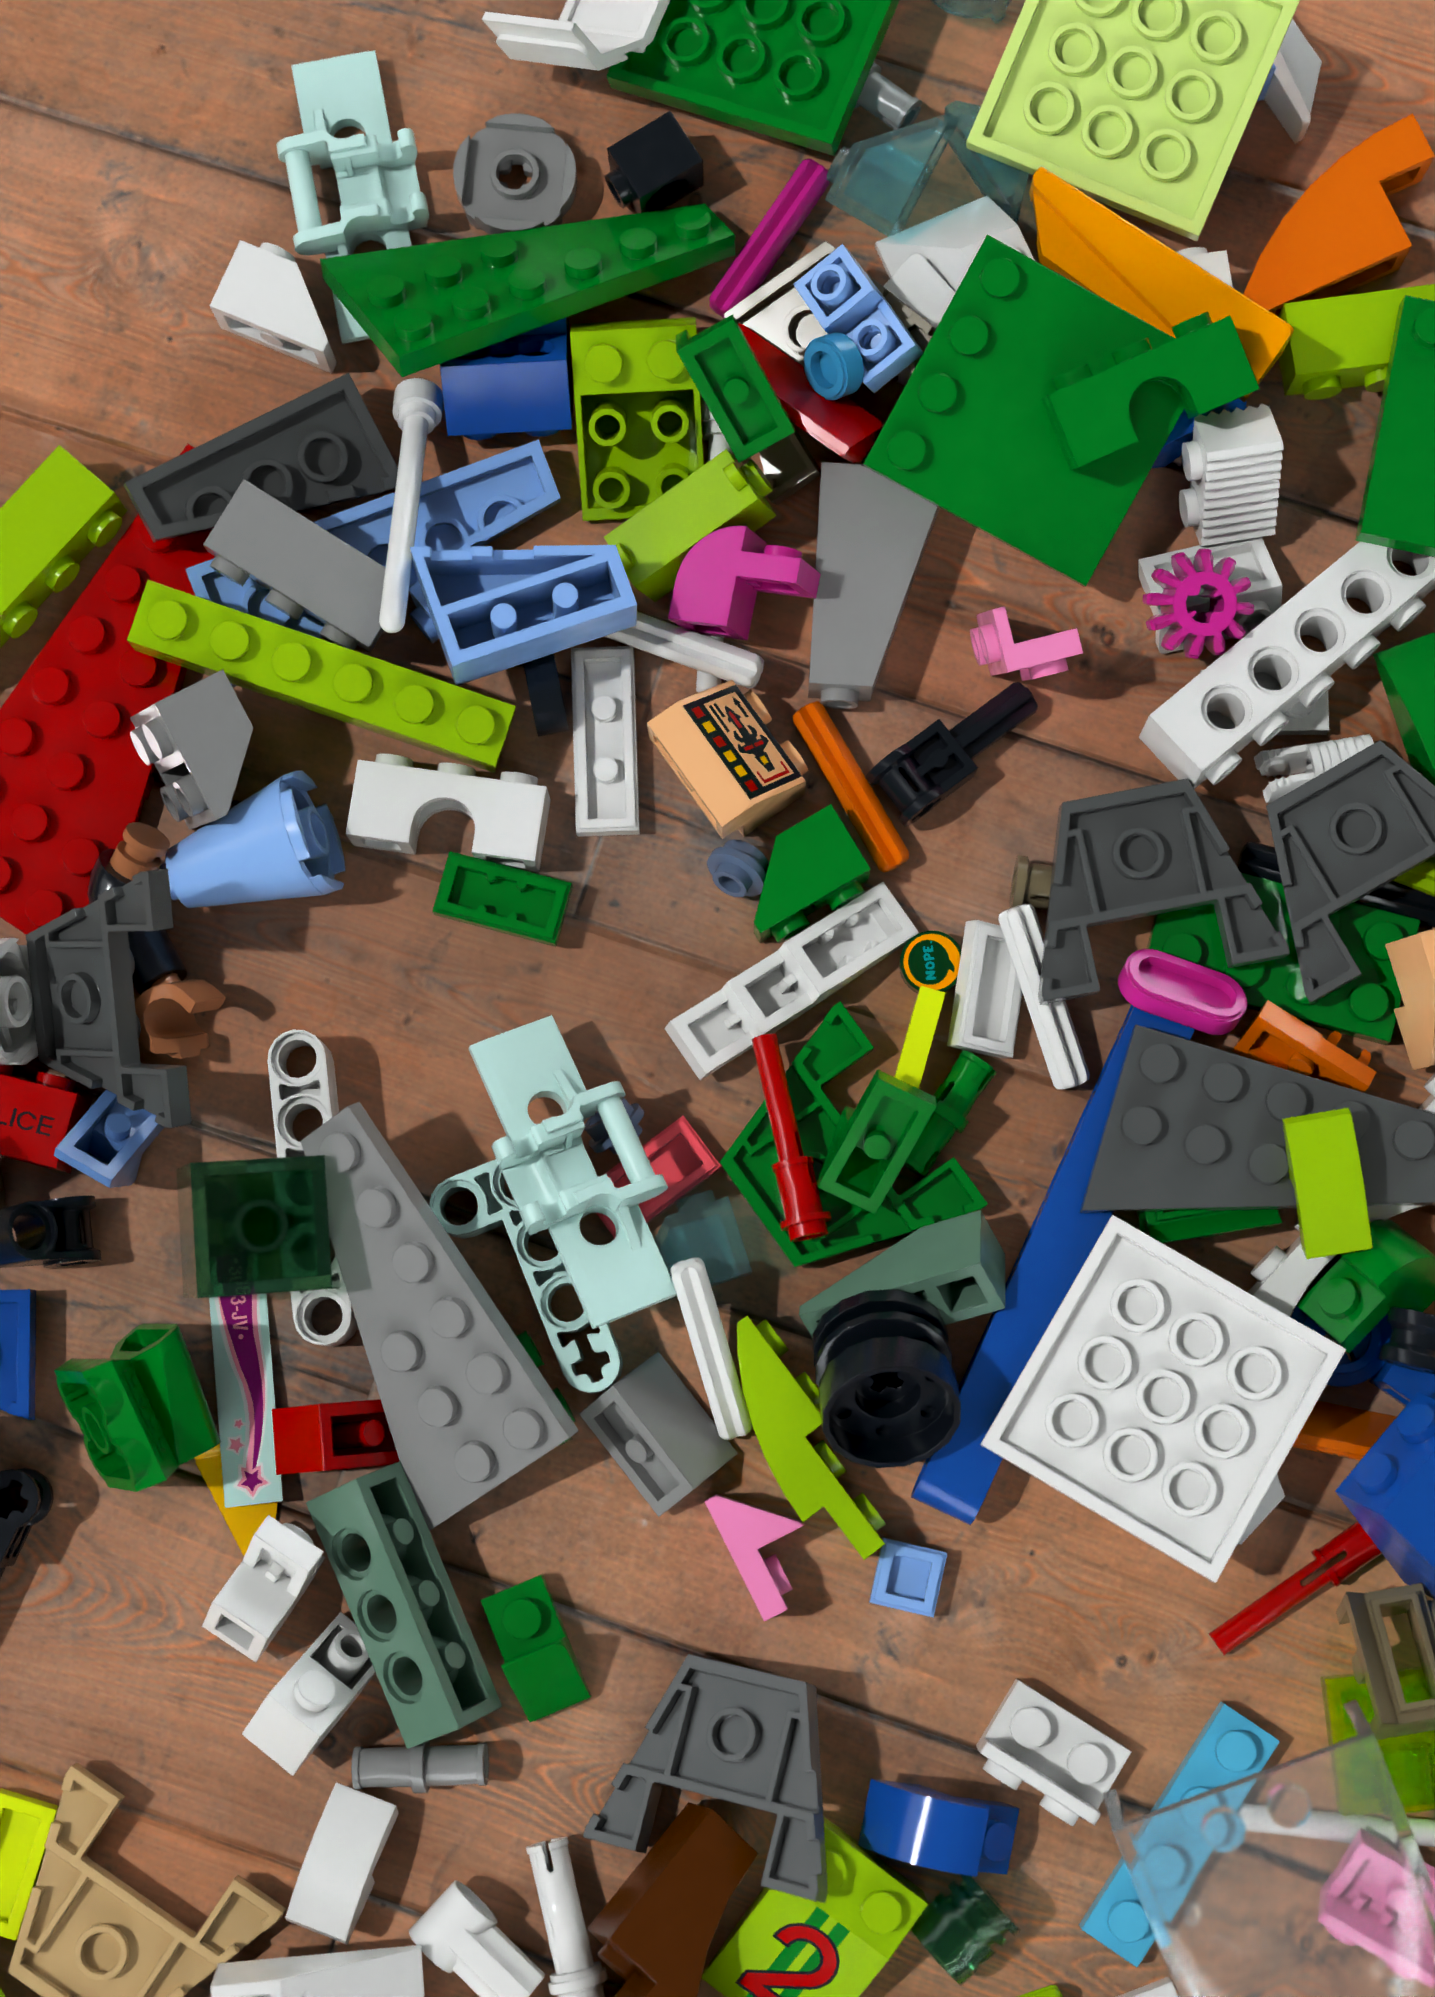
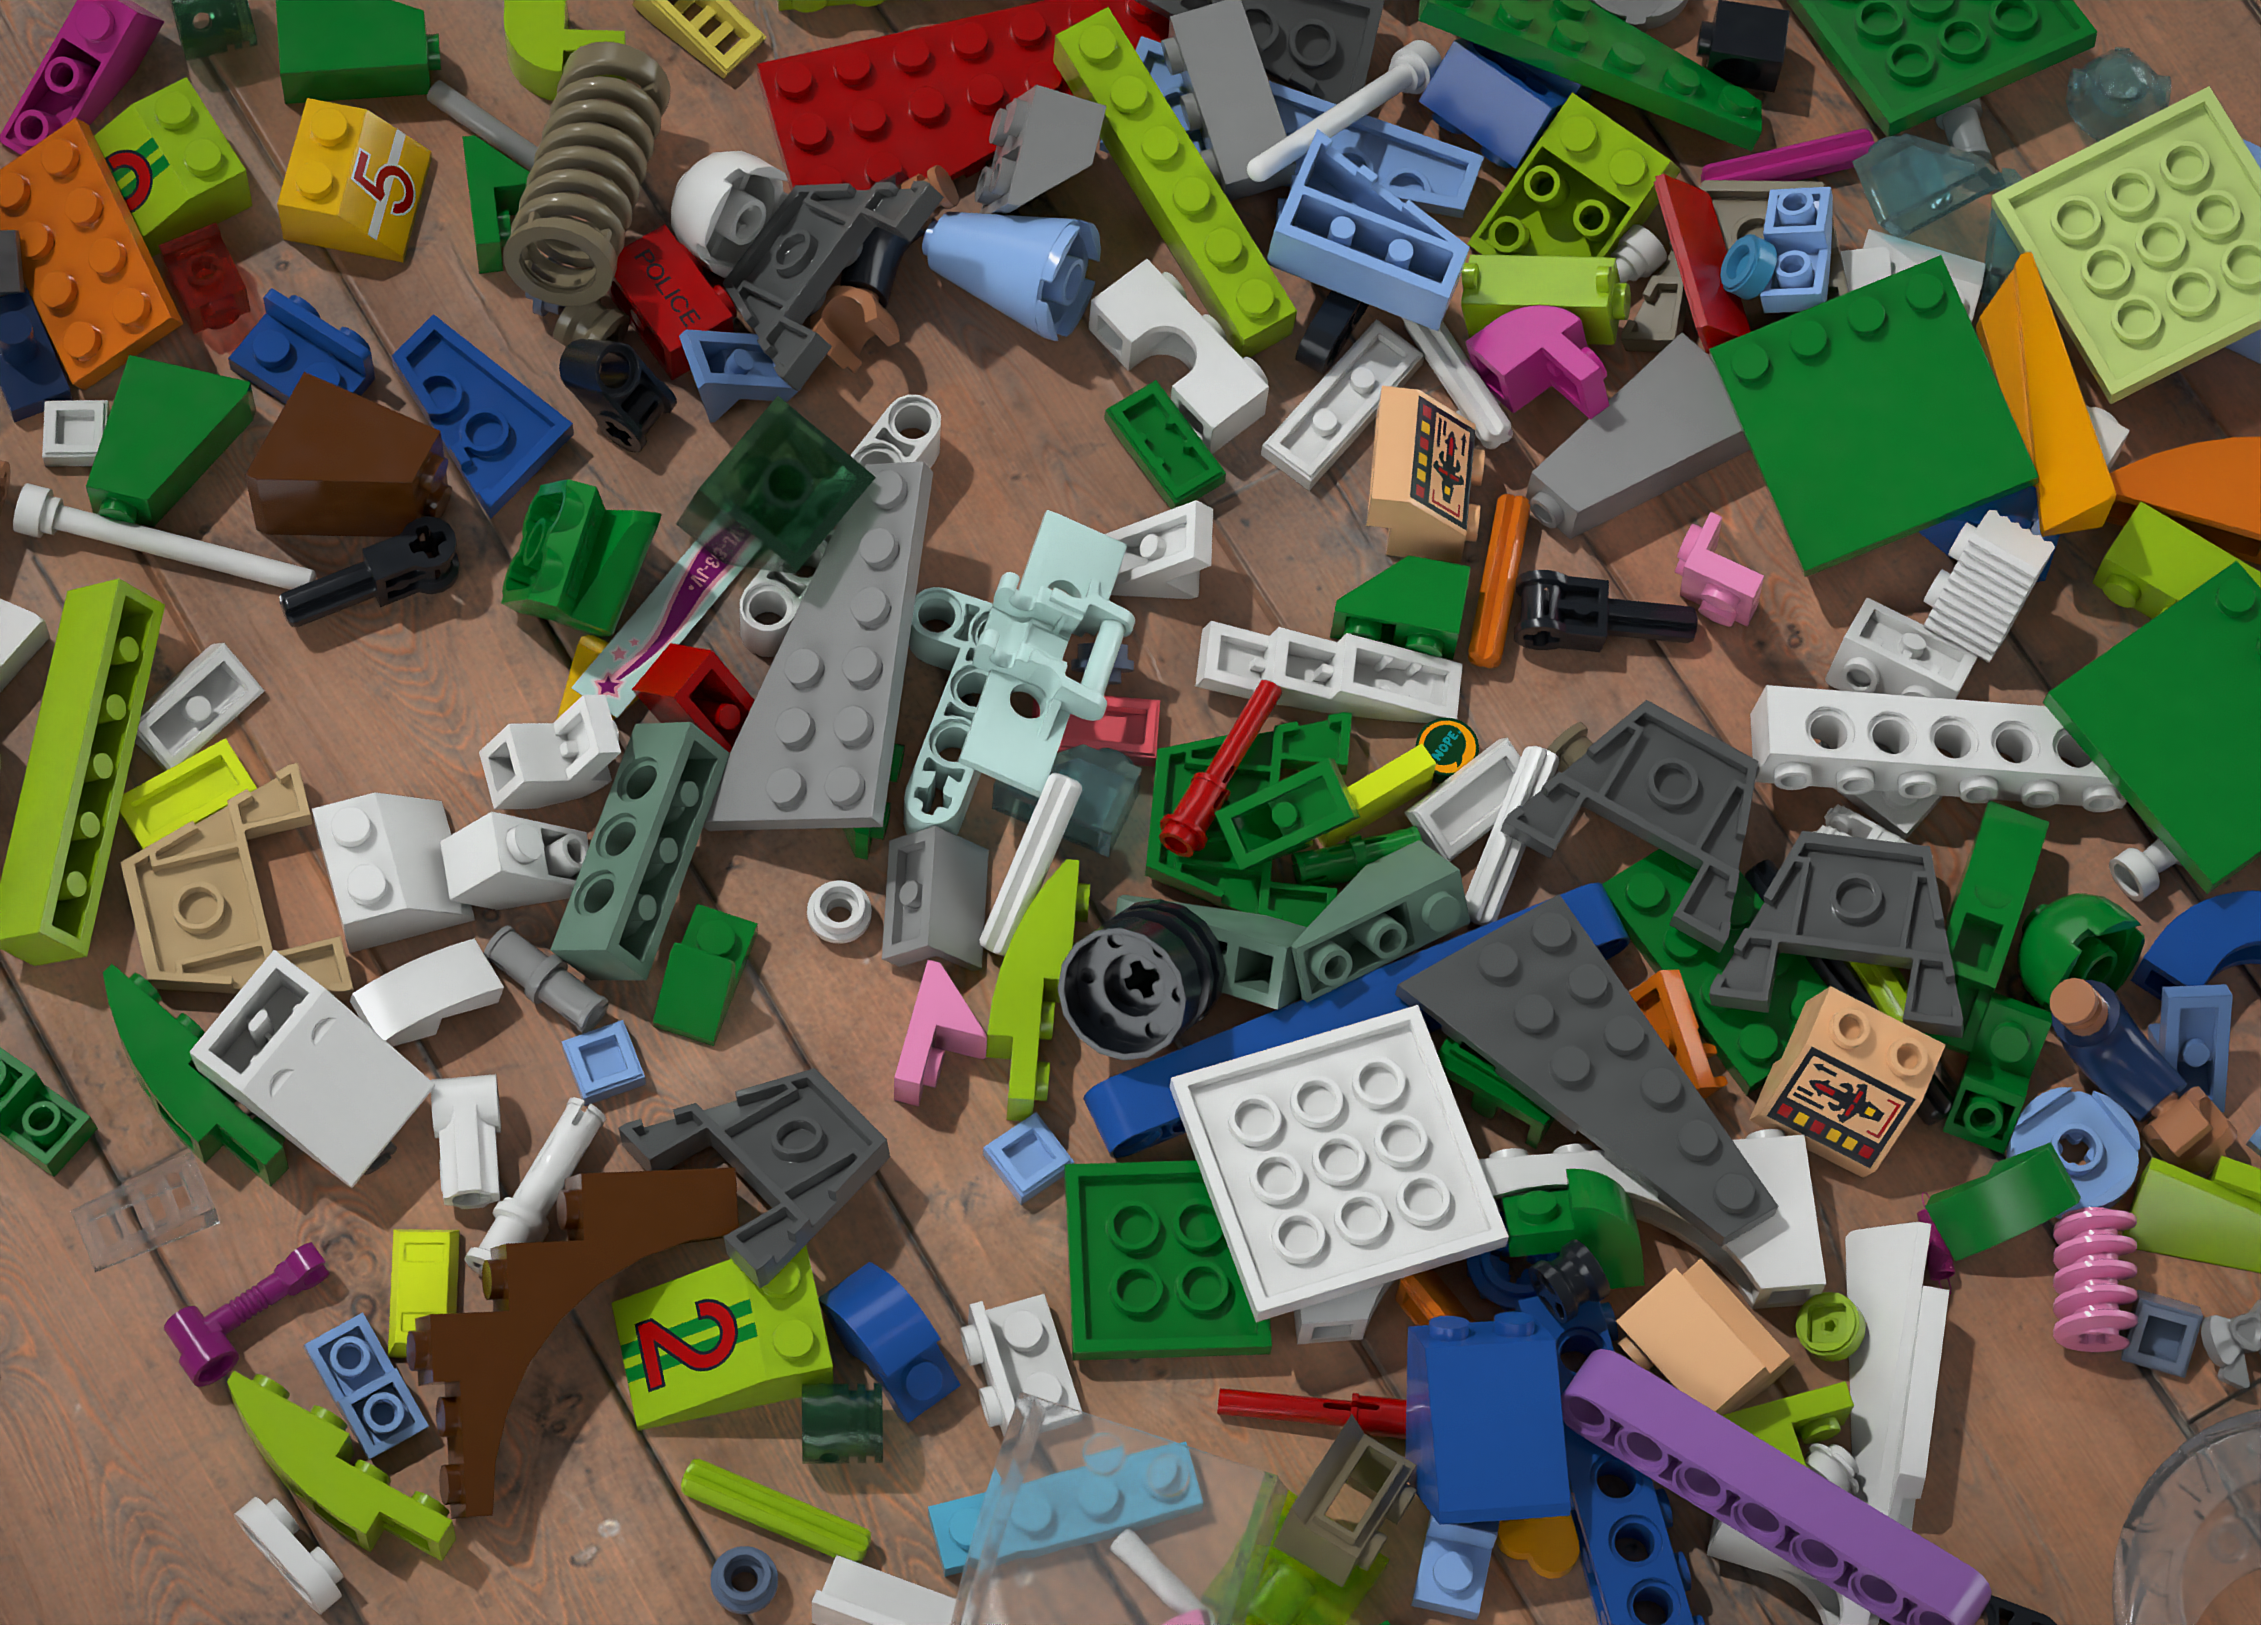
camera: 30 degrees right, 15 degrees down
green panel [676,314,795,463] -> none
sand blue plate [707,839,769,897] -> none
green arch [1041,311,1260,470] -> none
dark pink tile [1118,949,1248,1035] -> none
dark pink gear [1143,549,1254,659] -> none
lime slope [1282,1108,1373,1259] -> none
none -> white slope [312,792,475,953]
none -> light blue tile [561,1020,646,1106]
none -> white plate [807,880,872,944]
none -> green plate [1064,1160,1272,1361]
none -> white slope [1105,500,1213,599]
none -> sand green slope [1291,840,1470,1003]

